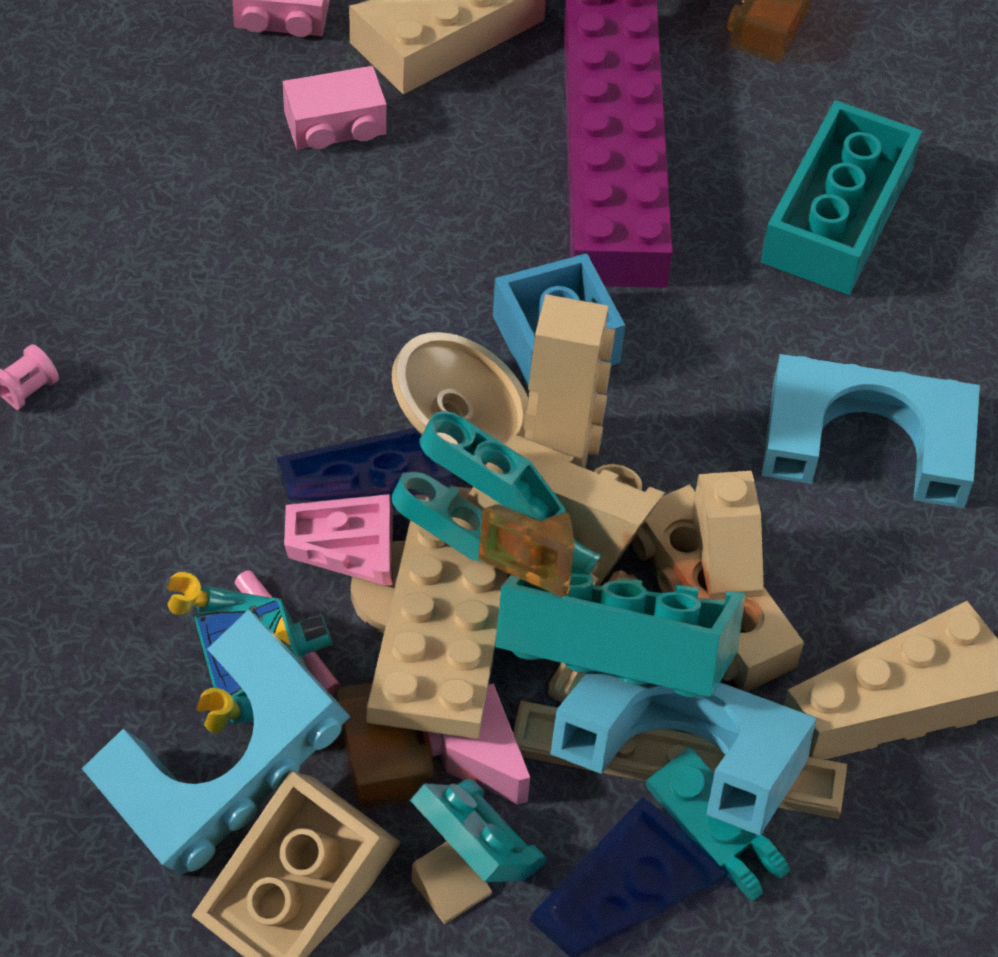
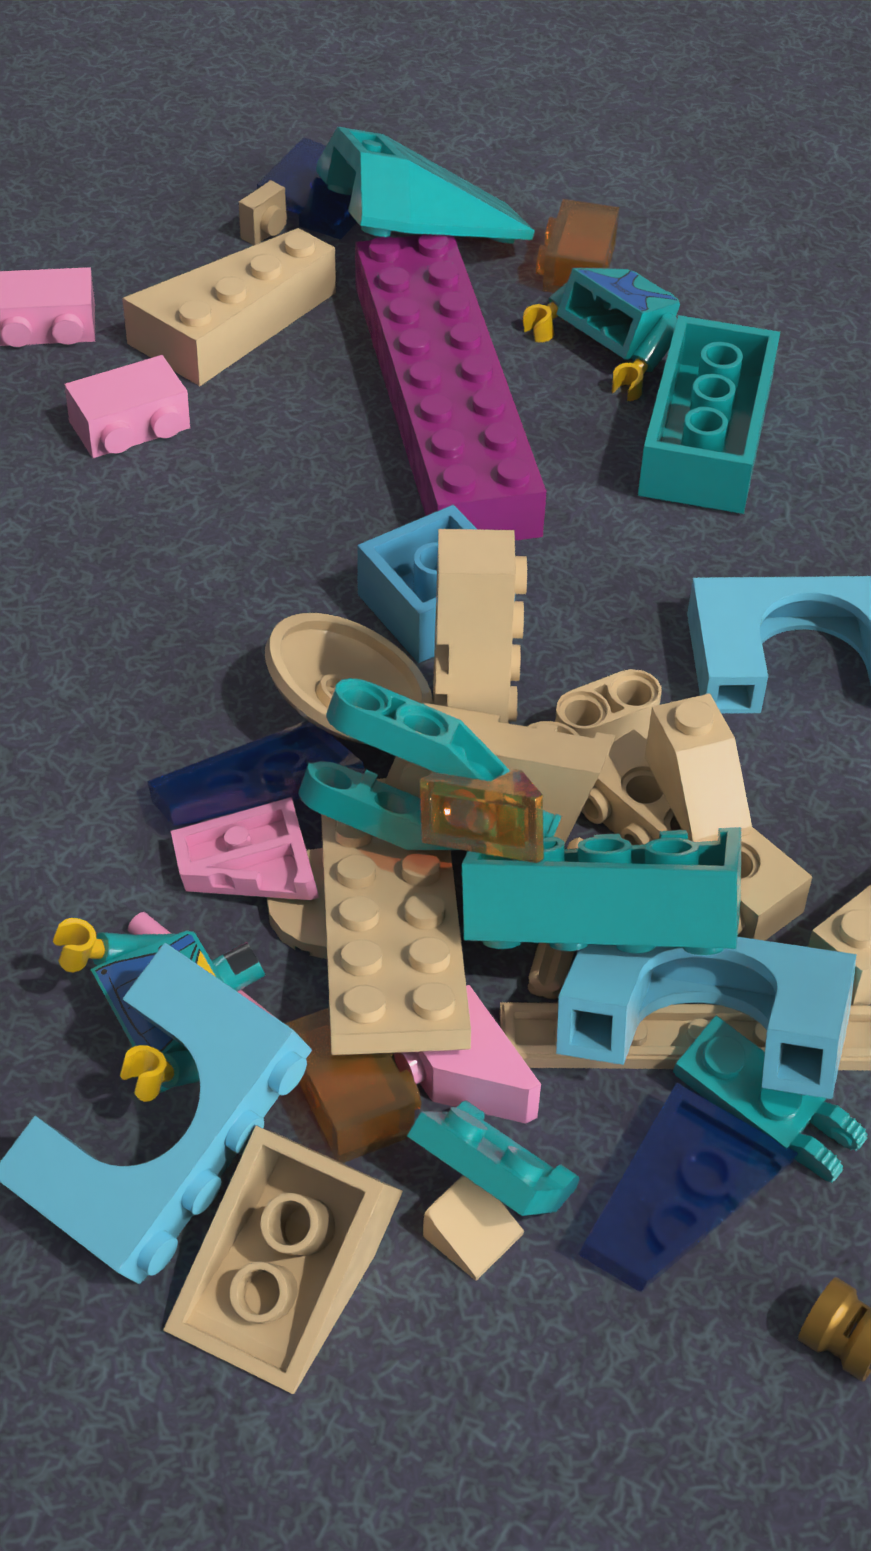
camera: 10 degrees left, 5 degrees down
none -> teal torso [523,268,680,401]
none -> tan beam [555,669,661,742]

